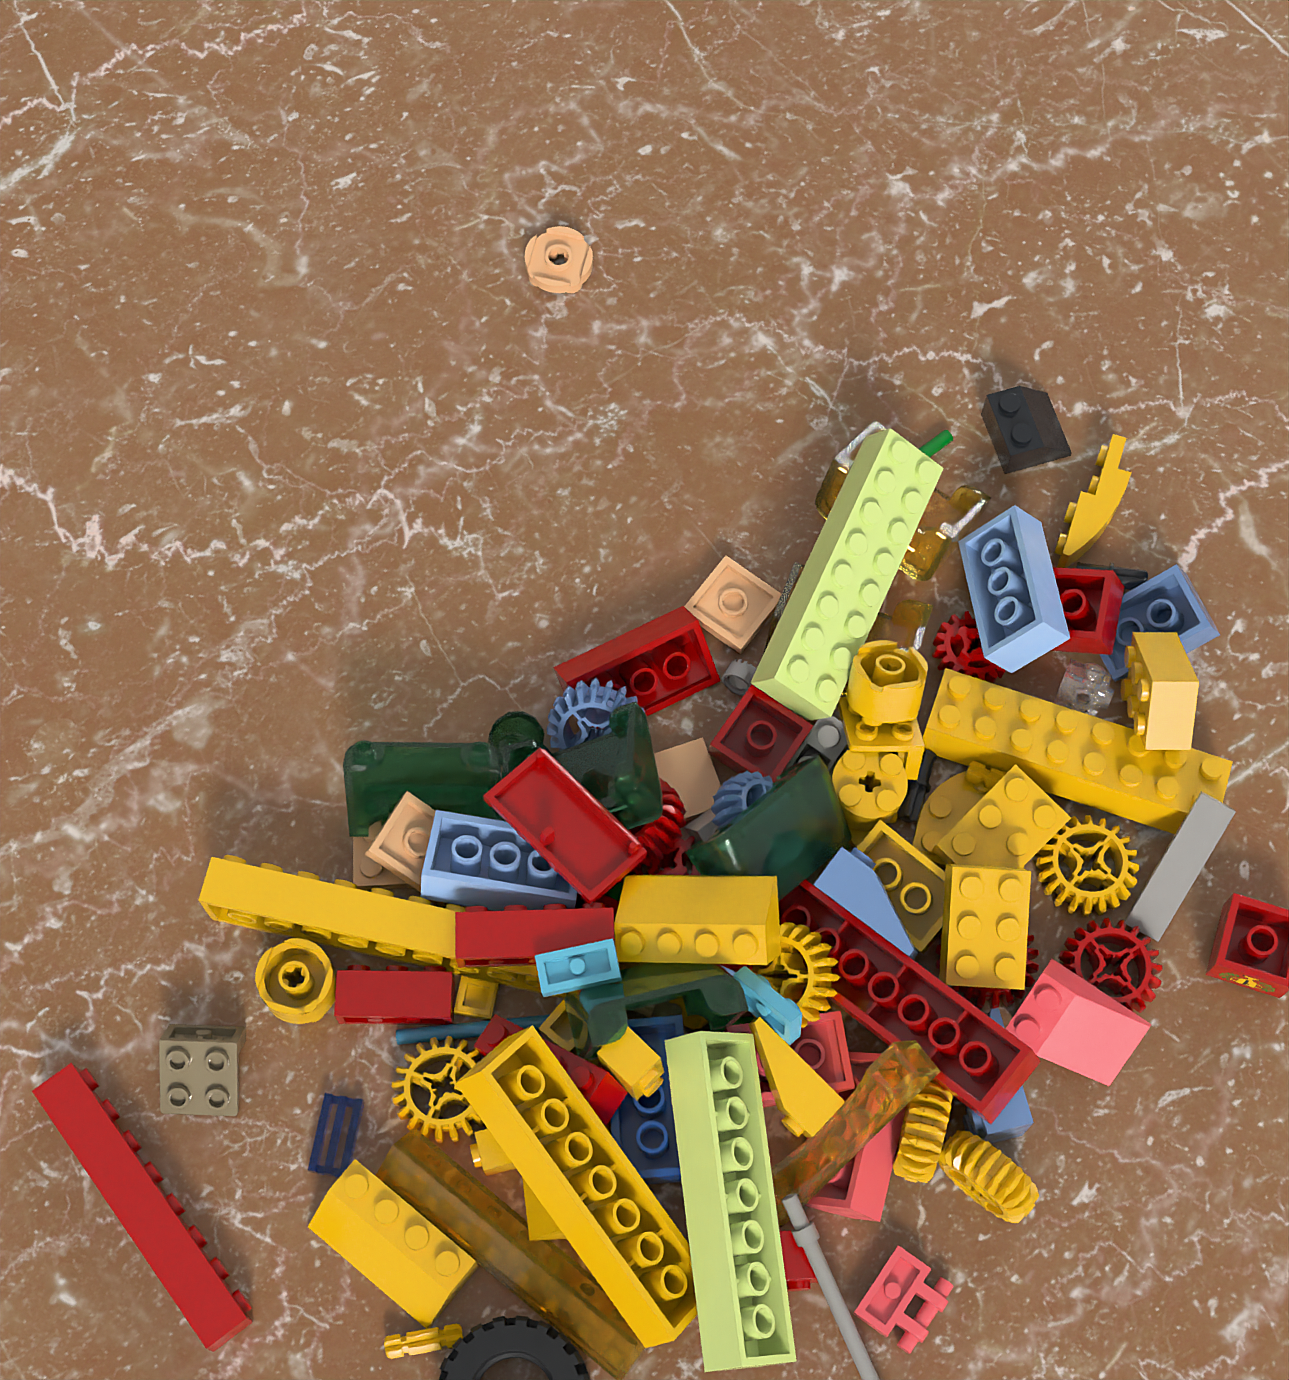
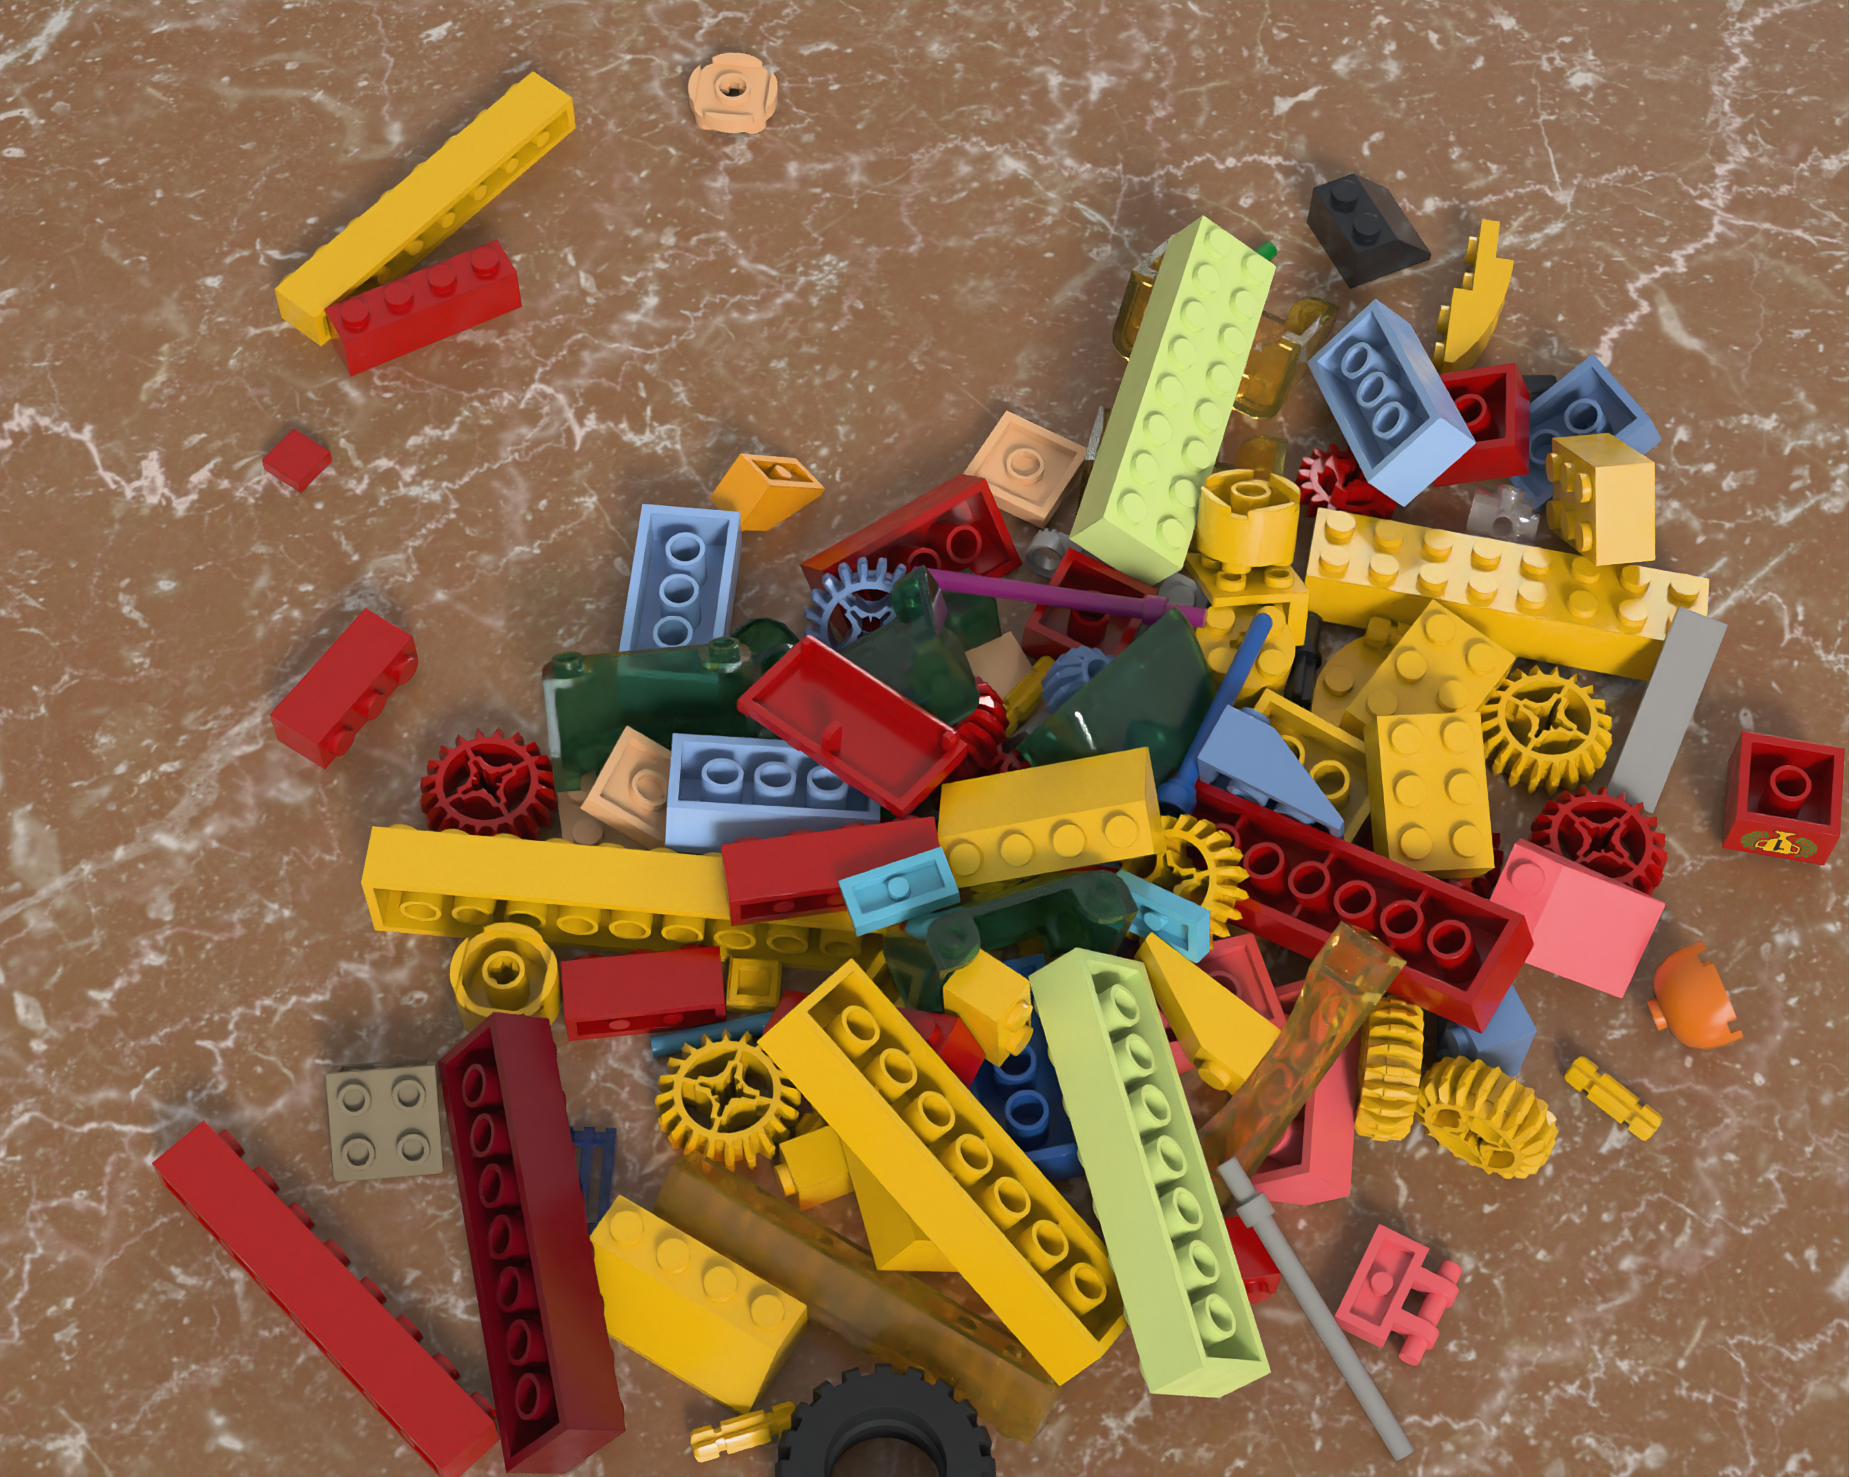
camera: 10 degrees left, 10 degrees down
none -> red tile [262,429,332,493]
none -> red brick [270,608,419,769]
none -> yellow brick [274,71,576,347]
none -> red brick [324,239,522,376]
none -> red gear [419,727,559,841]
none -> dark red brick [438,1012,626,1474]
none -> light blue brick [616,504,742,711]
none -> light orange slope [709,454,825,532]
none -> magenta bar [911,566,1208,628]
none -> clear green brick [926,568,1002,655]
none -> yellow axle [1003,656,1055,738]
none -> blue piece [1156,613,1273,821]
none -> yellow axle [1564,1056,1663,1141]
none -> orange cylinder [1646,940,1744,1050]

